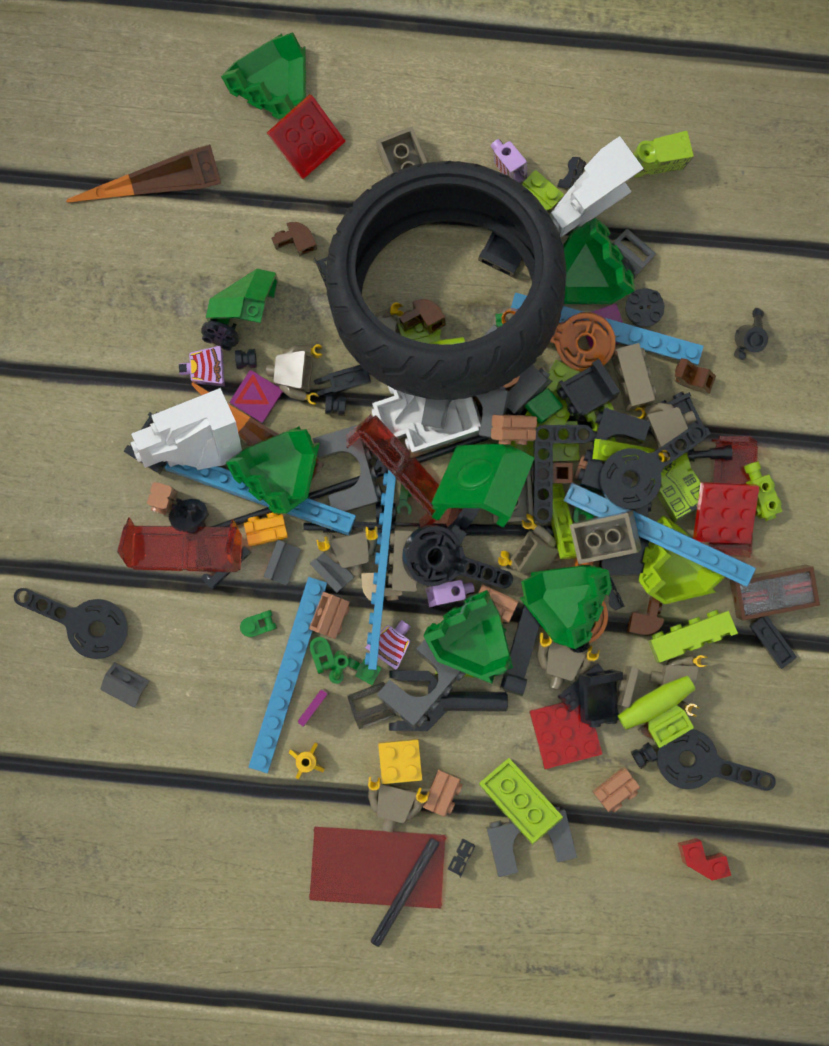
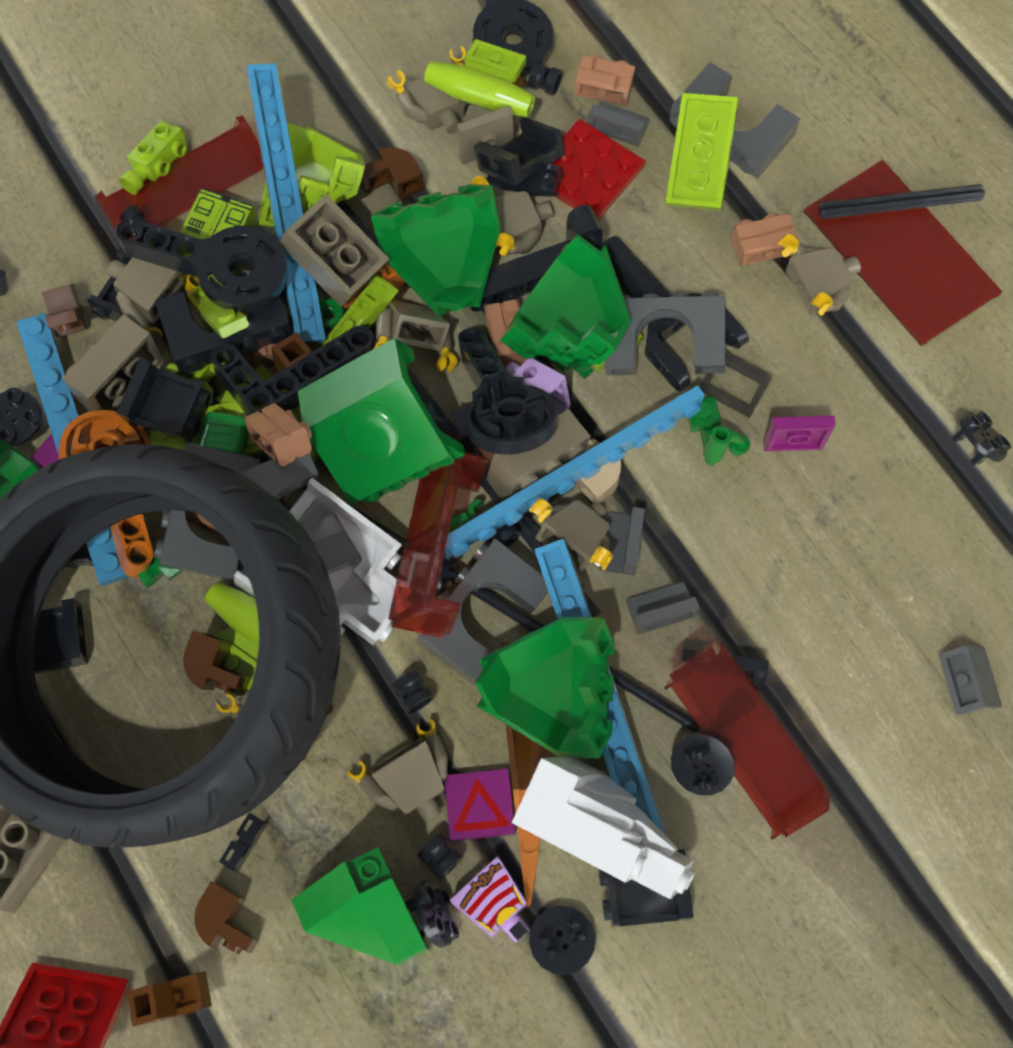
camera: 120 degrees left, 15 degrees down
black beam [14,588,128,659] -> none
nougat brick [147,482,178,515] -> none
green plate [240,610,277,637] -> none
light orange brick [244,513,289,547] -> none
dark azure plate [248,577,327,773] -> none
yellow brick [289,742,325,780] -> none
nougat brick [309,592,350,639] -> none
green plate [310,637,336,674] -> none
black hinge [314,365,371,396] -> none
torso [365,620,411,670] -> none
yellow brick [378,738,422,784] -> none
black piece [448,838,475,878] -> none
lime wedge [648,609,738,663] -> none
red plate [693,482,759,544] -> none
clear brick [730,564,820,621] -> none
black hinge [749,616,797,669] -> none
none -> reddish brown brick [127,971,212,1027]
none -> black plate [529,906,596,975]
none -> dark grey panel [588,102,650,147]
none -> black plate [952,411,1011,466]

